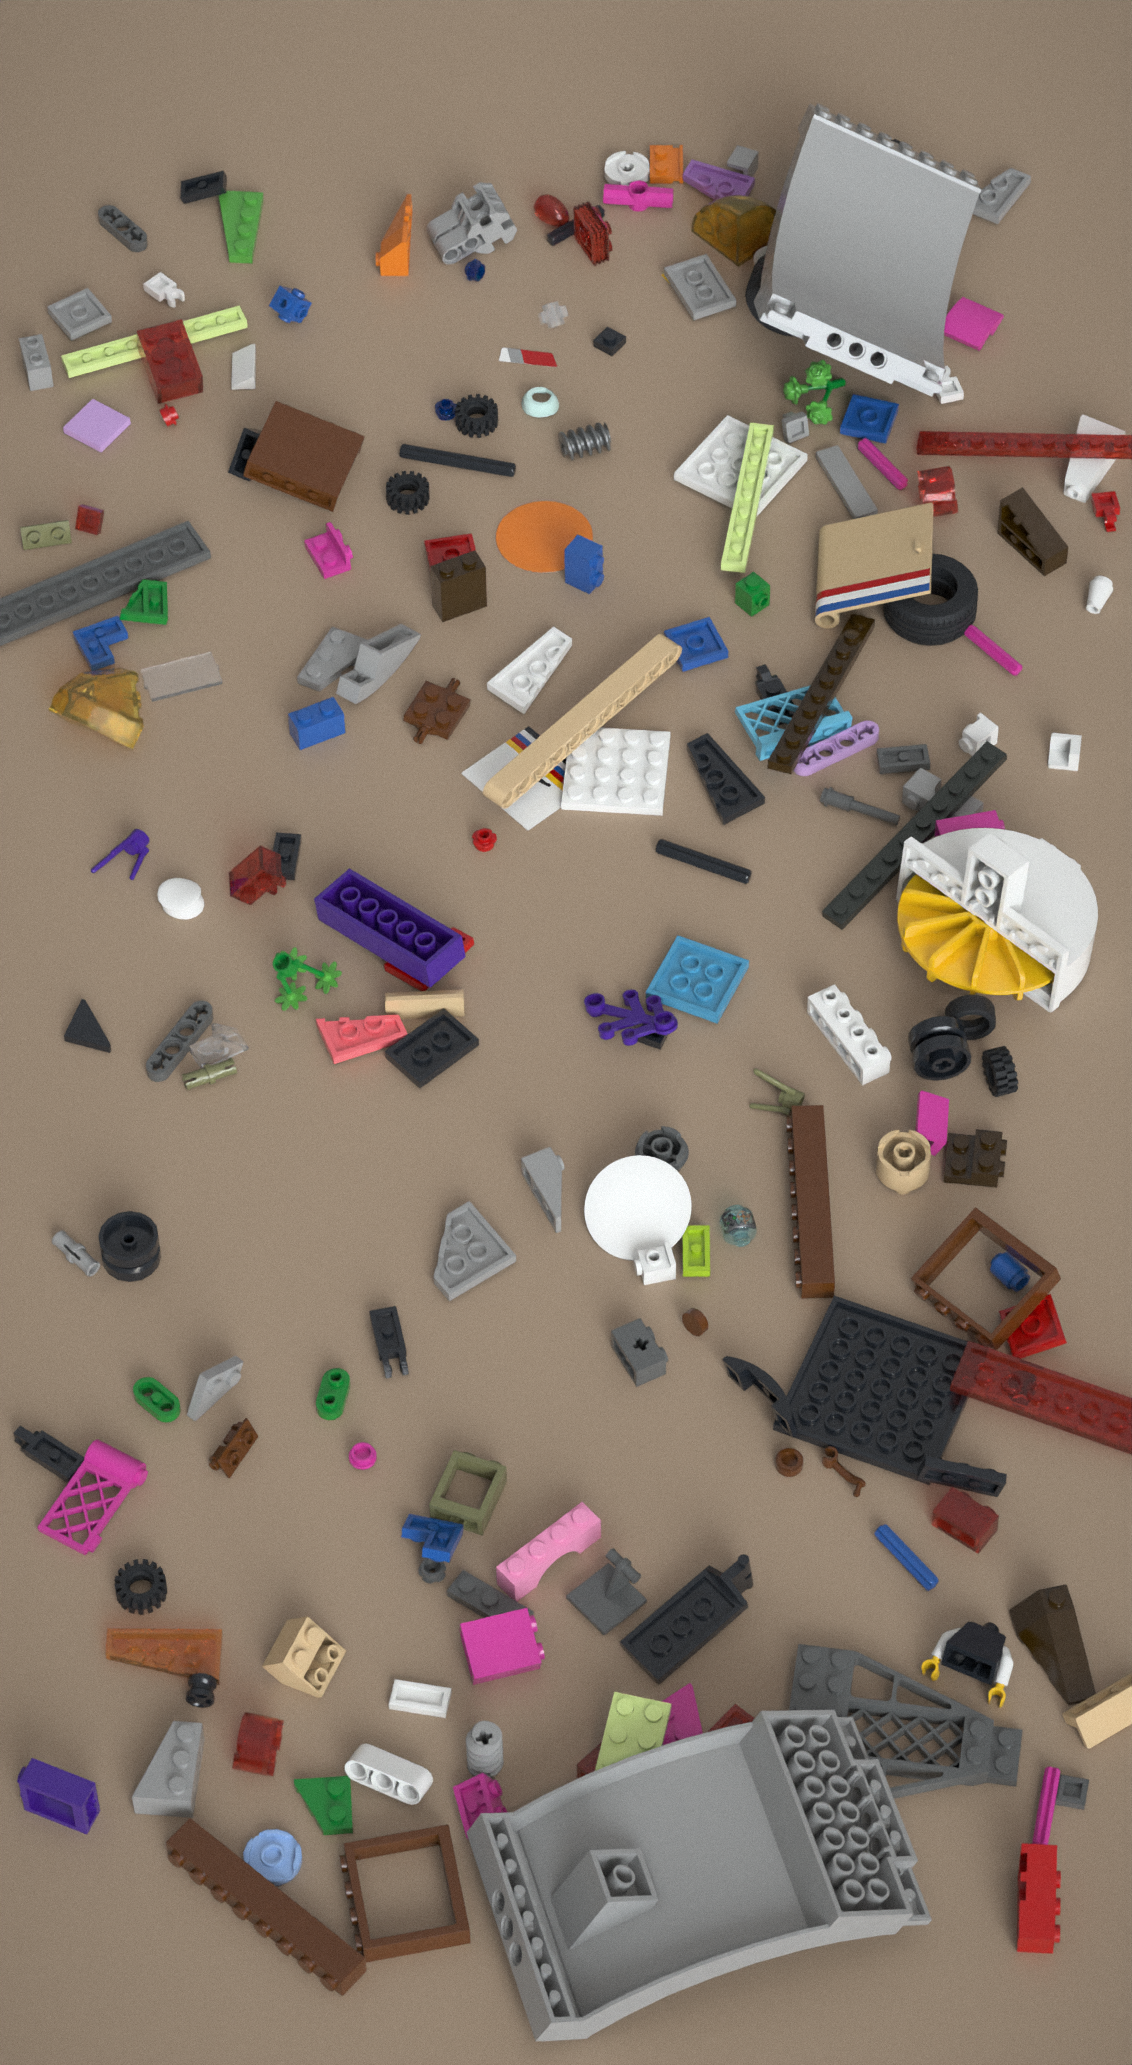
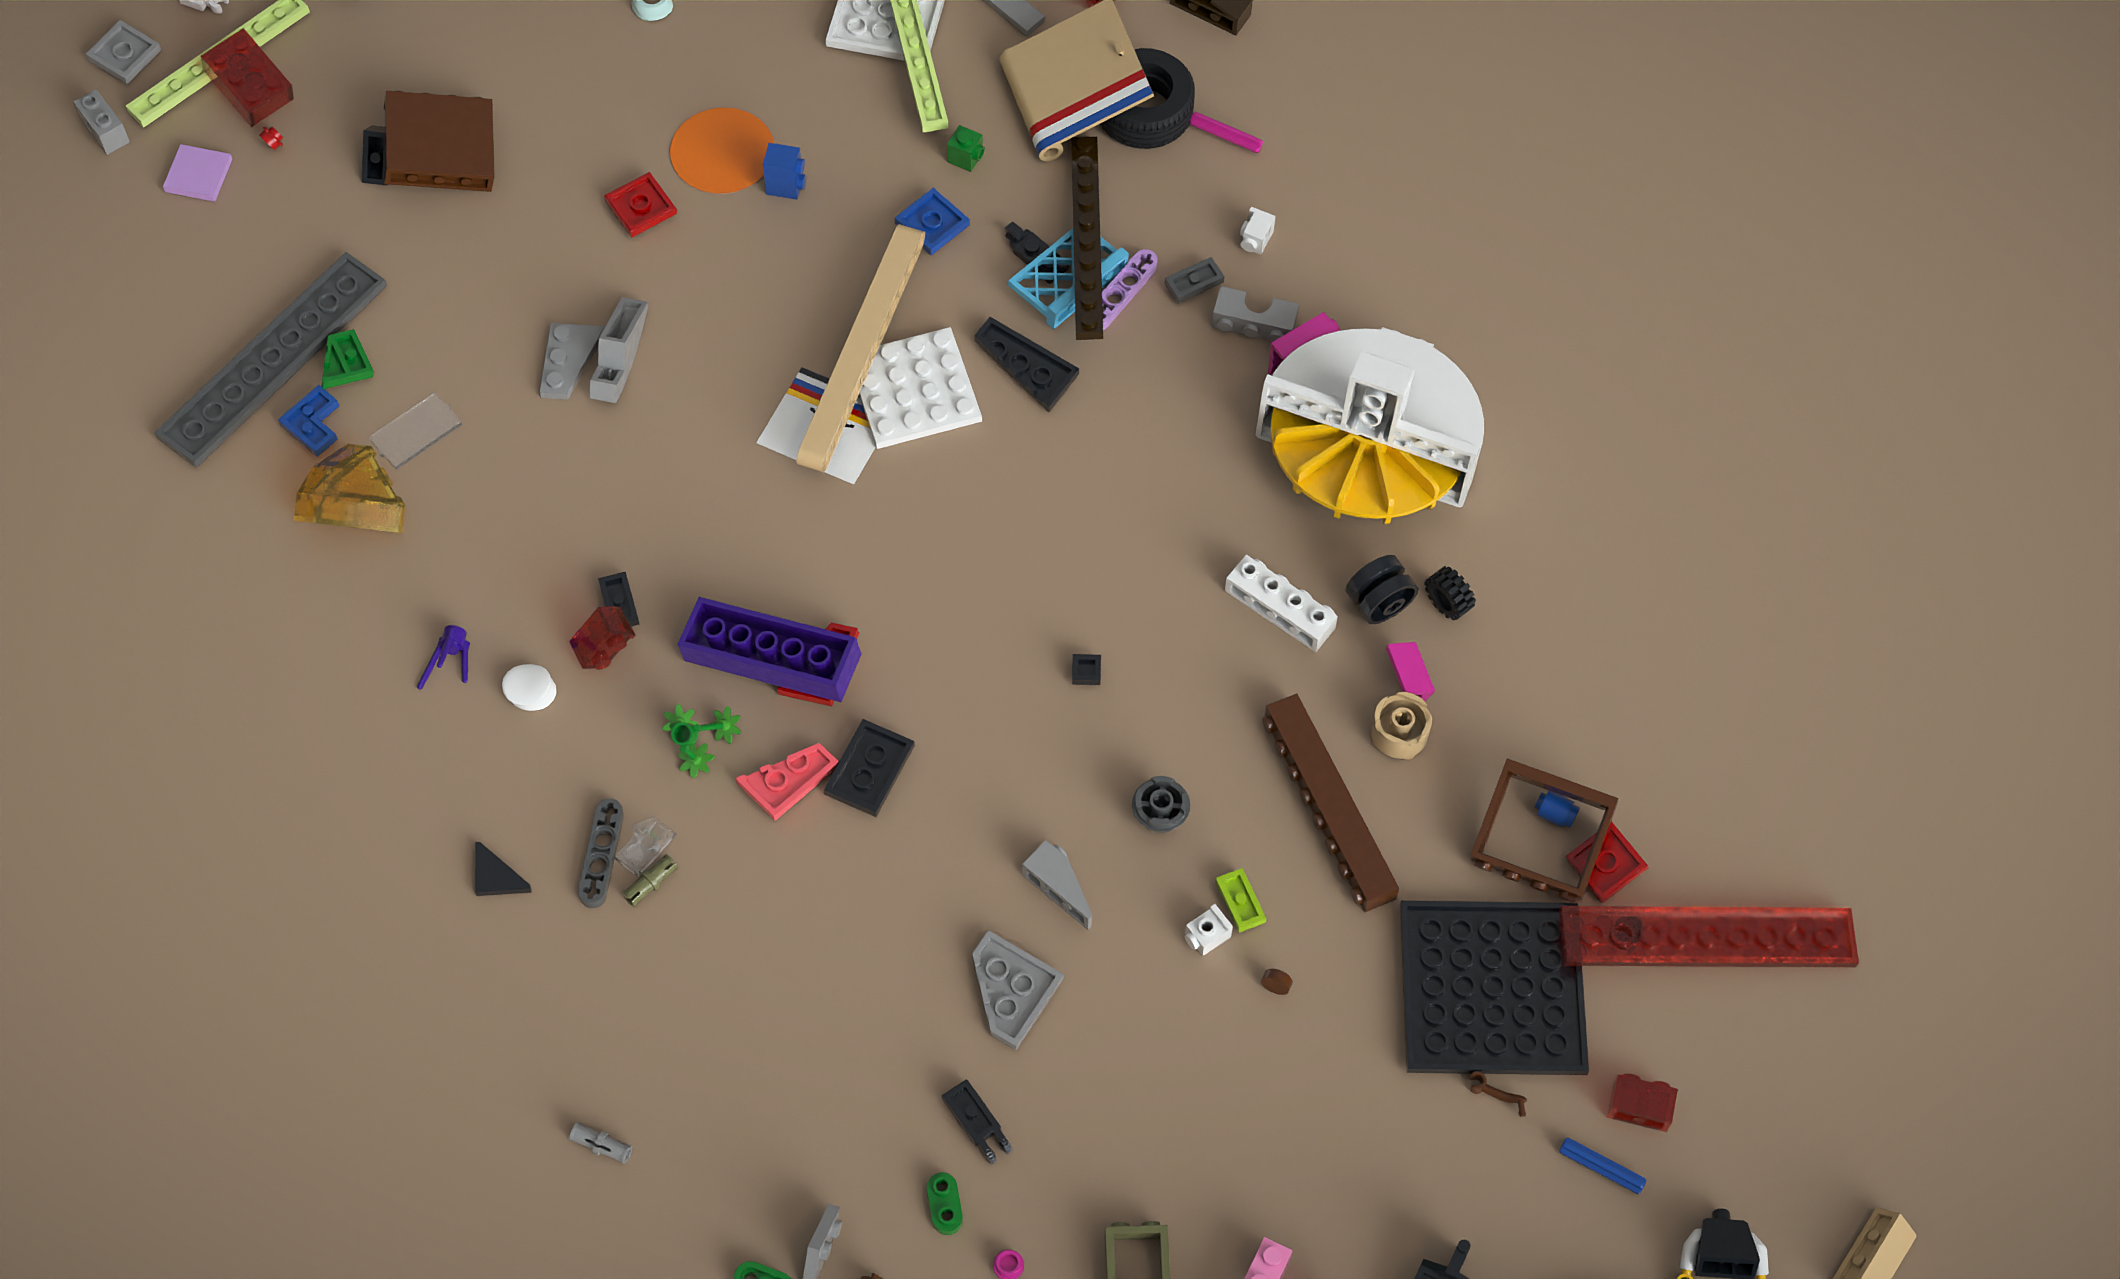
camera: 25 degrees left, 10 degrees up
olive hinge [20,520,72,550] -> none
clear red tile [75,504,104,535] -> none
black wheel [98,1211,161,1282] -> none
white slope [231,344,256,390] -> none
blue brick [288,697,345,750] -> none
dark pink bracket [304,522,353,579] -> none
tan panel [385,989,465,1019] -> none
black tyre [386,471,430,515] -> none
black axle [400,444,516,477] -> none
reddish brown plate [403,678,471,744] -> none
dark brown brick [430,550,487,622] -> none
clear blue plate [435,399,457,421] -> none
black tyre [455,394,498,438] -> none
red plate [472,828,497,852] -> none
white wing [487,627,572,714] -> none
dark grey piece [558,422,611,461] -> none
dark purple plant [584,989,678,1046] -> none
white sticker [584,1155,691,1260] -> none
dark grey brick [611,1318,668,1387] -> none
dark azure plate [646,936,749,1024] -> none
black axle [656,839,752,884] -> none
clear light blue head [719,1205,757,1247] -> none
black slope [722,1356,798,1438] -> none
olive plant [749,1068,805,1116] -> none
reddish brown tile [775,1448,803,1477] -> none
dark grey pin [820,787,901,825] -> none
pearl dark grey plate [822,741,1007,930] -> none
black plate [917,1456,1007,1497] -> none
dark brown plate [944,1129,1007,1188] -> none
black tyre [945,995,996,1040] -> none
dark brown wedge [1009,1584,1096,1705] -> none
white panel [1048,733,1082,771] -> none
white cone [1086,576,1113,614] -> none

